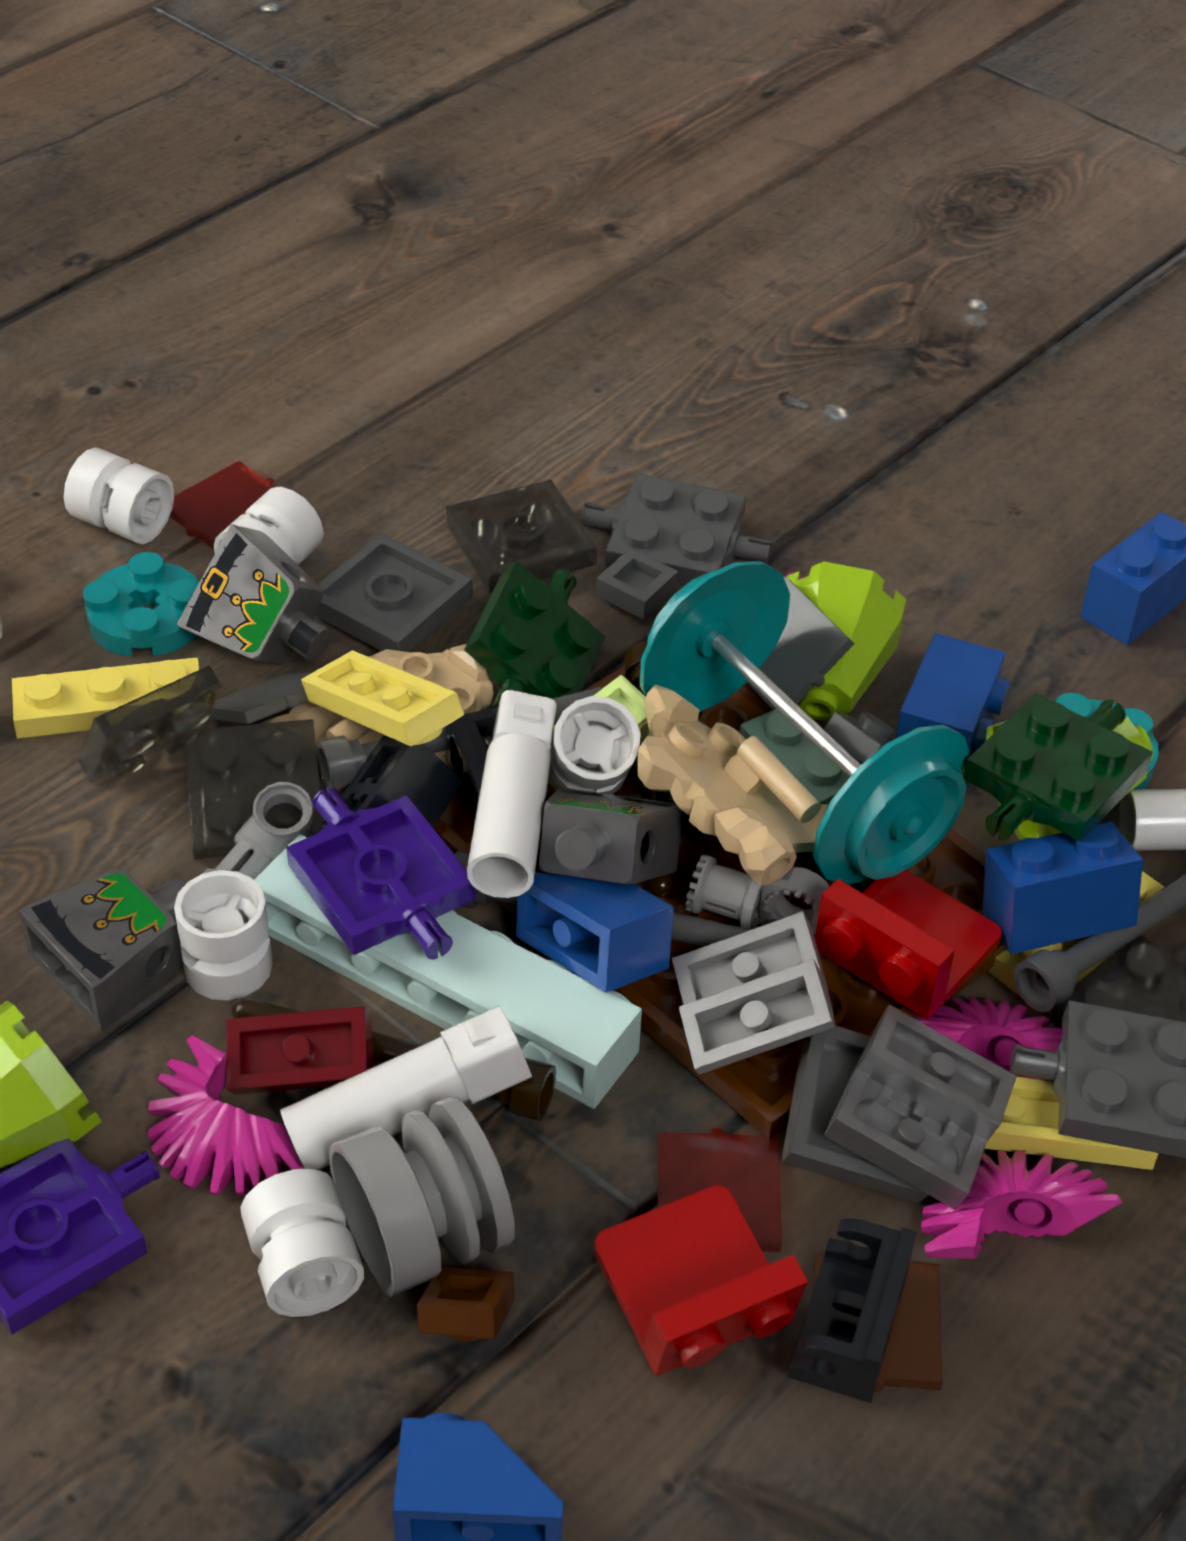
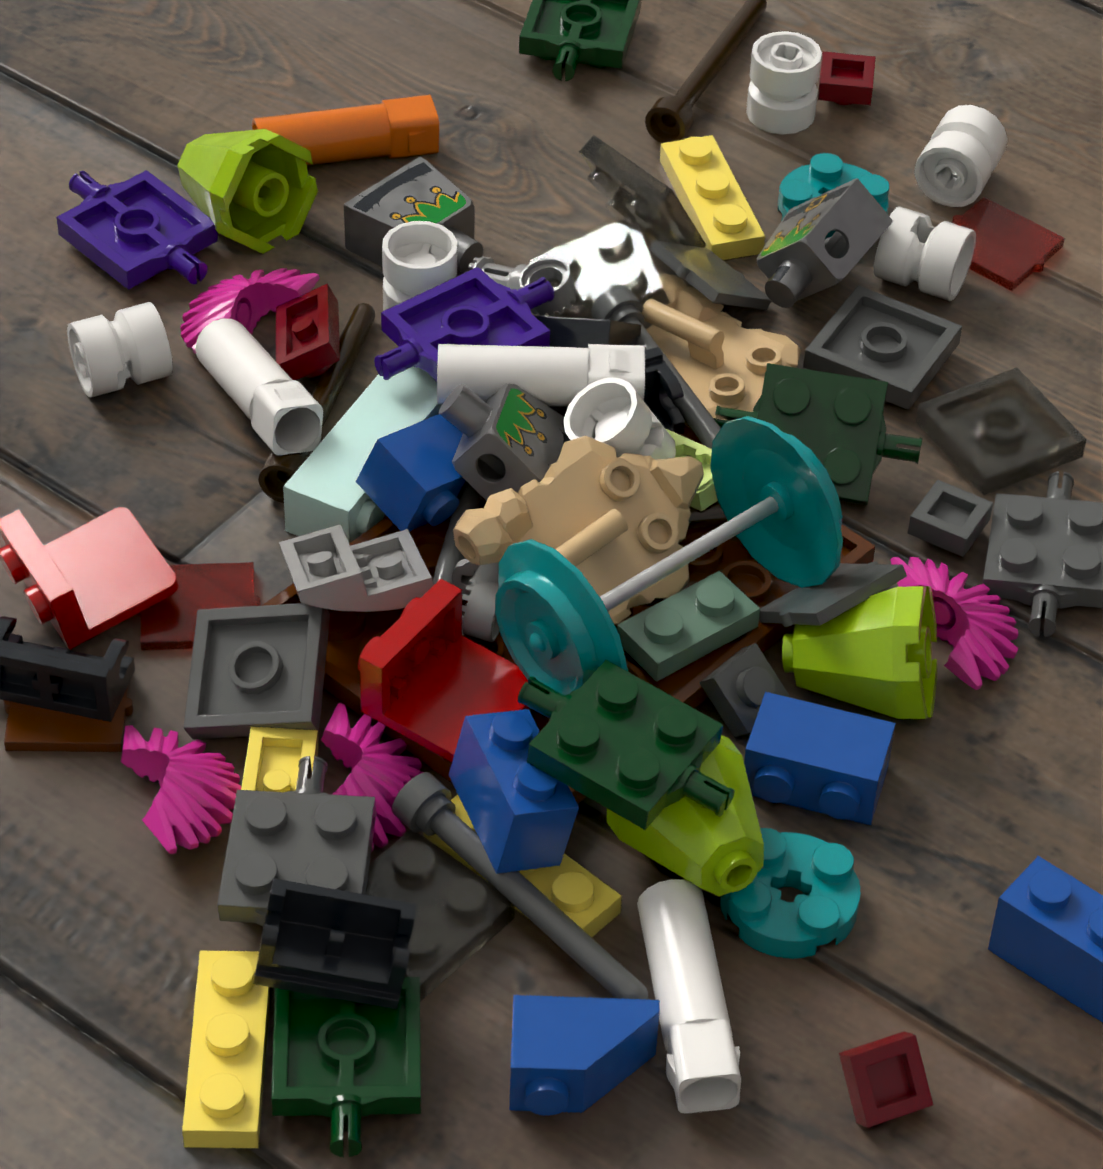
camera: 85 degrees right, 0 degrees up
light yellow plate [301,650,464,746] -> none
light grey wheel [329,1096,515,1297] -> none
reddish brown plate [417,1266,515,1342] -> none
flat silver slope [824,1005,1017,1210] -> none

